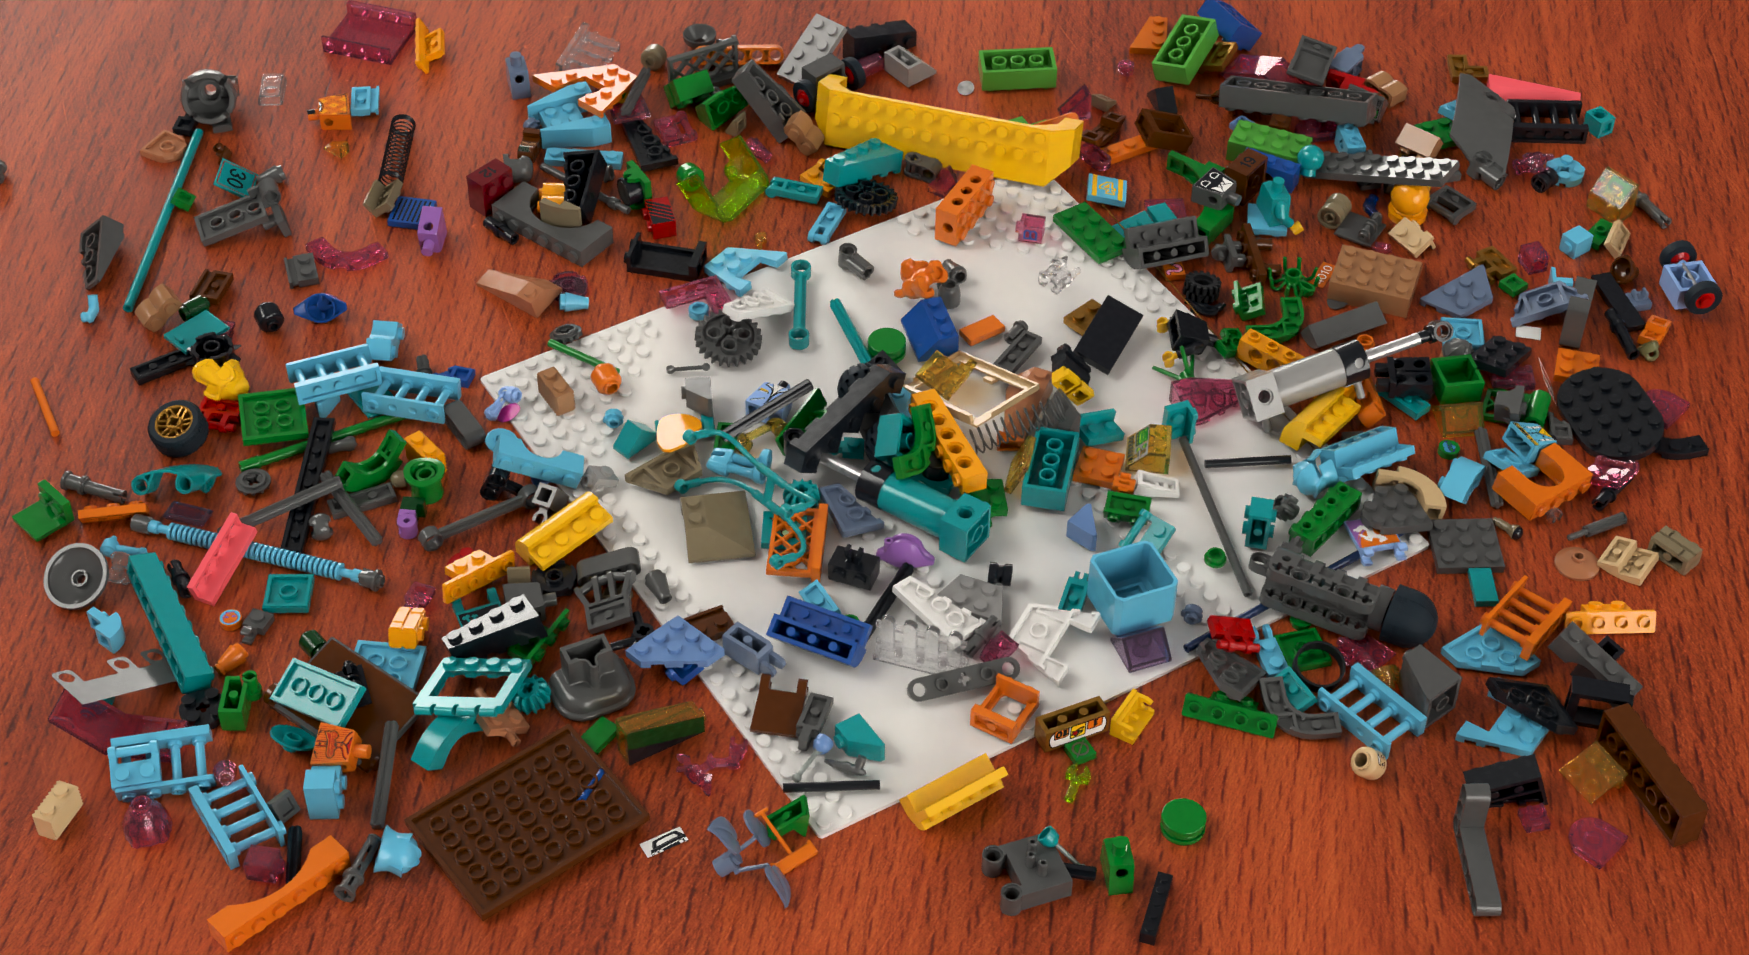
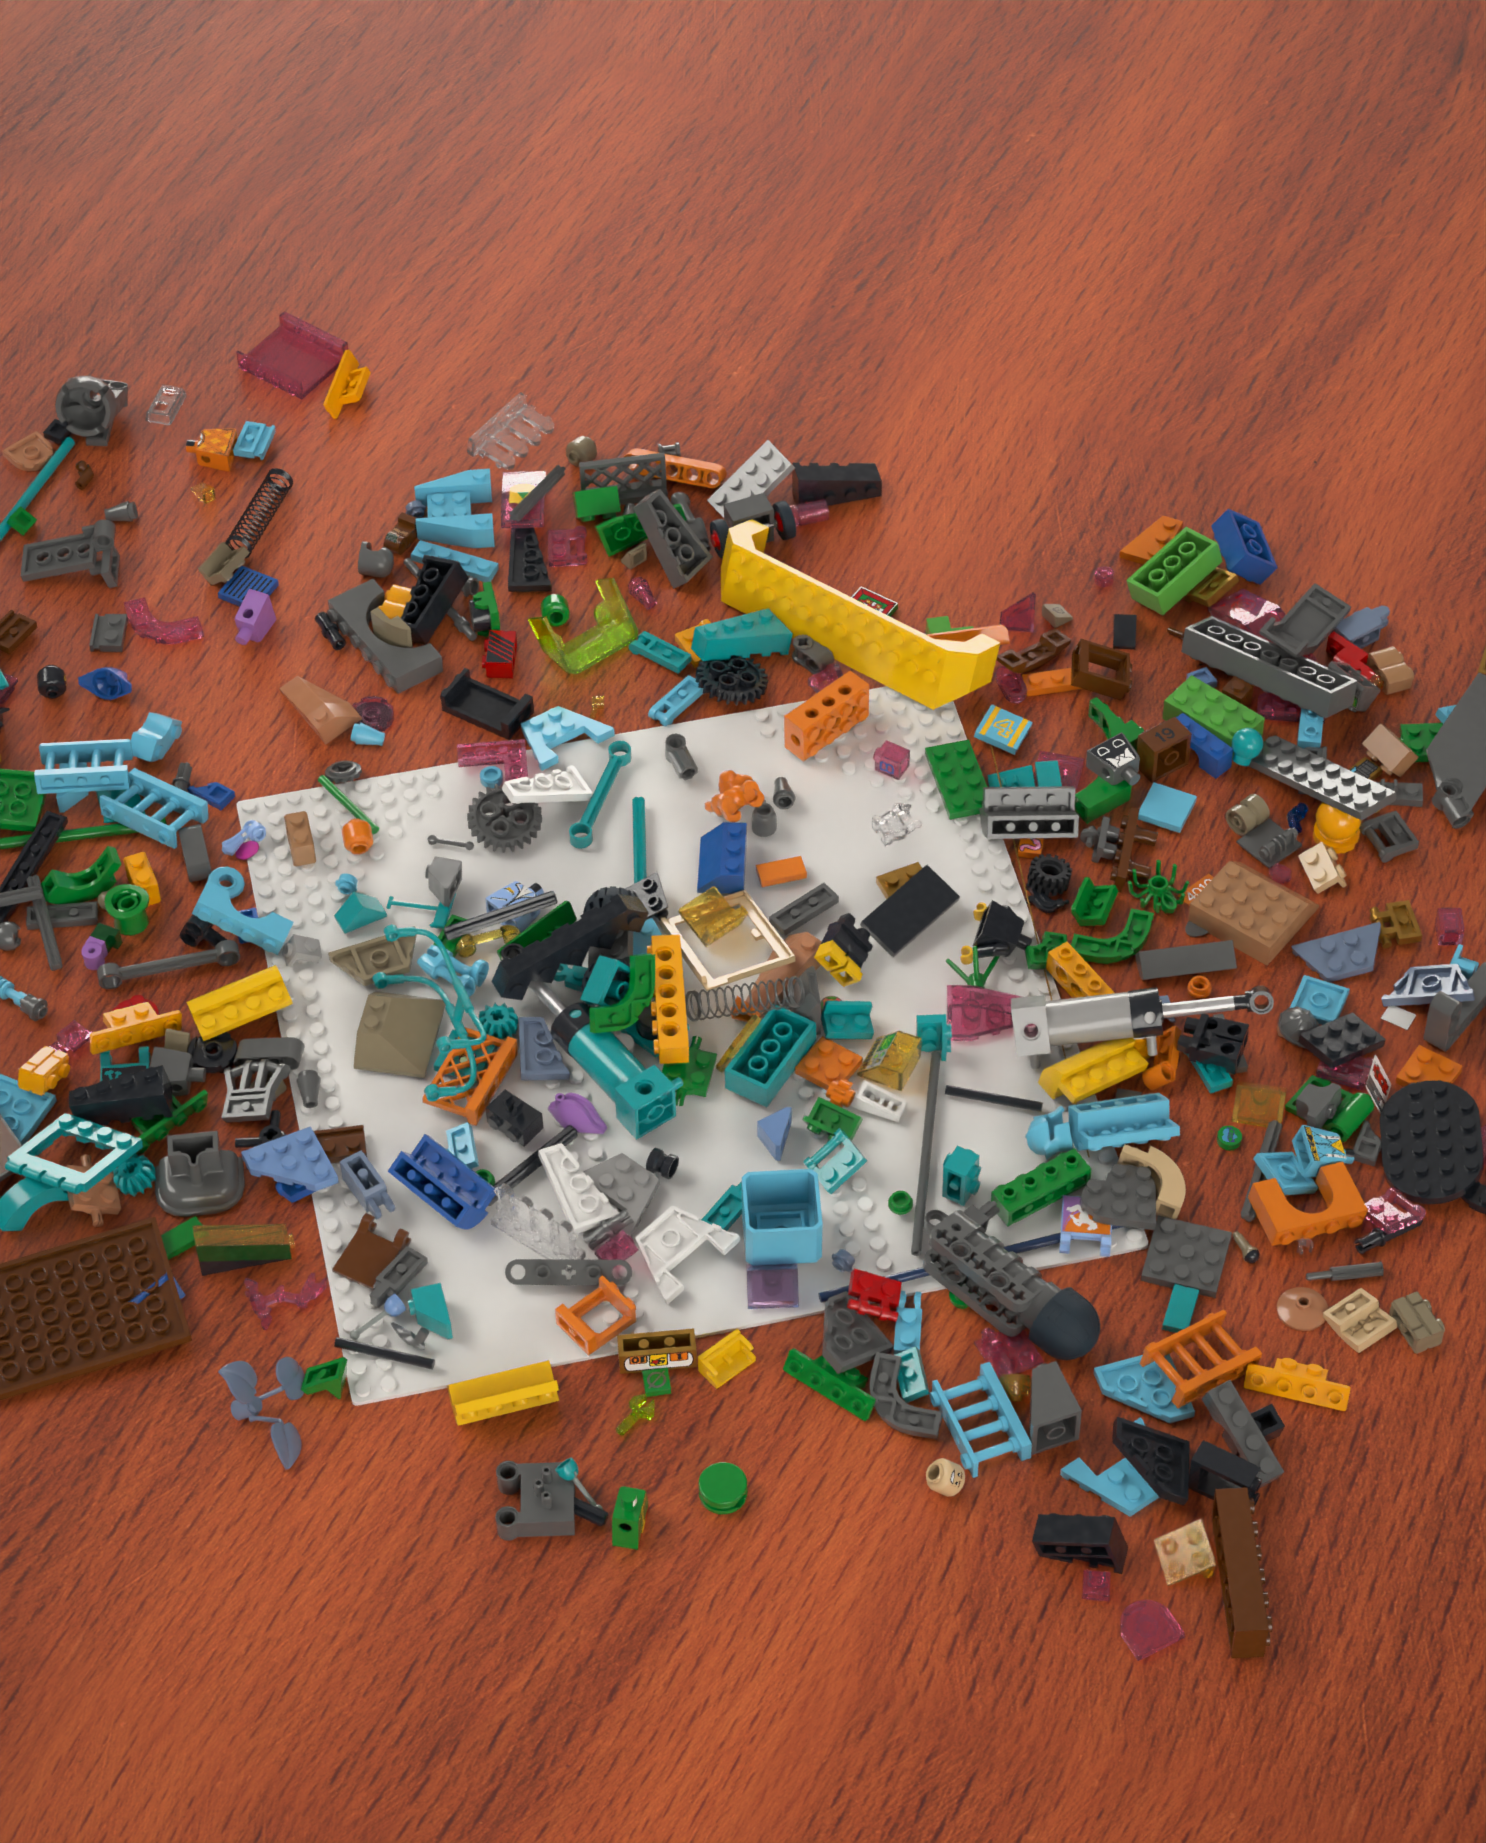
camera: 20 degrees right, 5 degrees up
teal piece [213,158,258,198] -> none
dark grey arm [328,436,357,455] -> none
dark red brick [466,158,514,217] -> none
sand blue torso [505,51,531,100] -> none
wing [532,64,637,118] -> none
dark grey brick [532,482,570,523] -> none
sticker [639,827,688,858] -> none
shield [656,414,702,453] -> none
dark grey piece [683,24,716,49] -> none
orange piece [754,807,818,875] -> none
medium nougat brick [783,110,825,156] -> none
green head [868,328,906,364] -> none
light grey slope [884,45,937,87] -> none
flat silver sticker [957,81,974,95] -> none
bright green brick [978,47,1057,91] -> none
dark grey pin [1003,320,1028,345] -> none
black piece [1139,871,1173,946] -> none
teal torso [1256,177,1304,235] -> none
dark grey gear [1273,493,1300,522] -> none
green tile [1273,627,1333,672] -> none
black tyre [1292,641,1346,693] -> none
green piece [1430,354,1485,405] -> none
medium azure brick [1437,456,1487,505] -> none
dark grey beam [1453,783,1502,916] -> none
green plate [1498,273,1528,297] -> none

